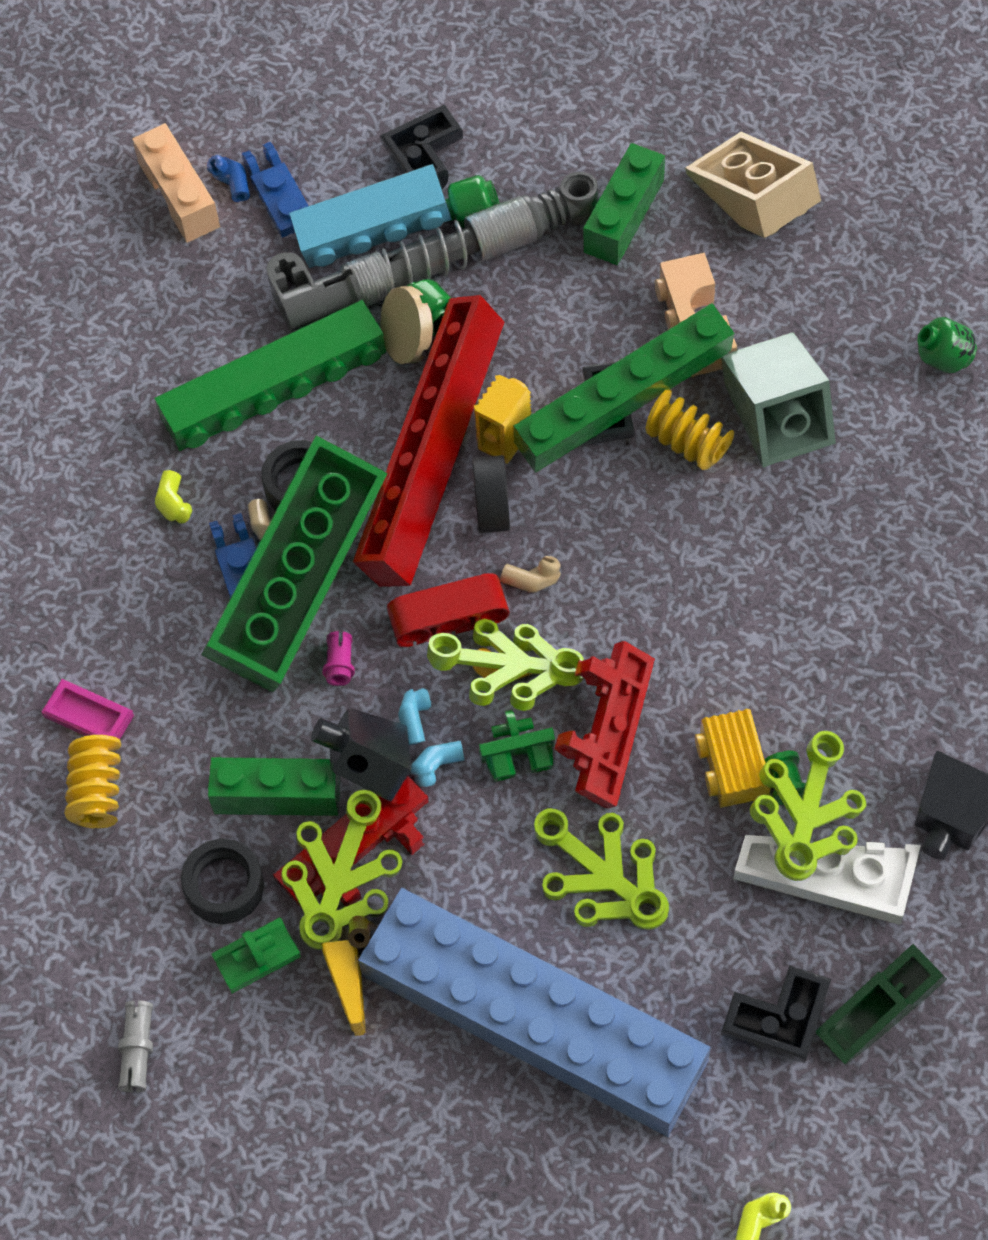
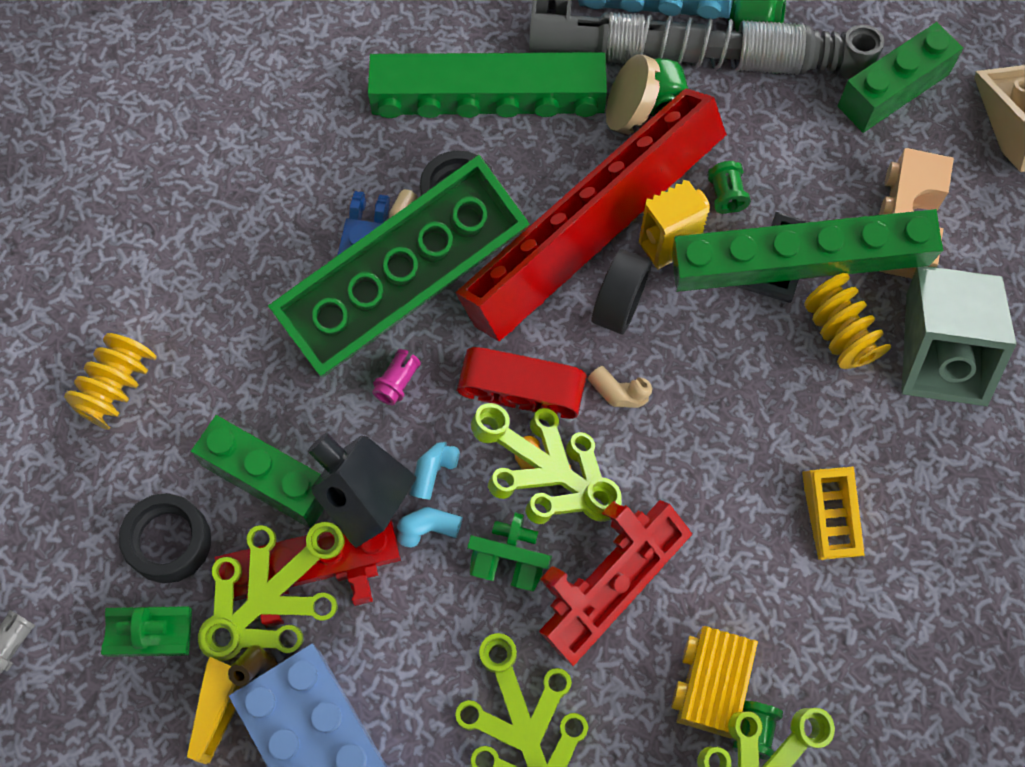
camera: 25 degrees right, 5 degrees up
dark pink tile [41,679,134,739] -> none
neon yellow arm [155,470,192,524] -> none
none -> green bush [707,161,751,214]
none -> yellow slope [802,466,865,560]

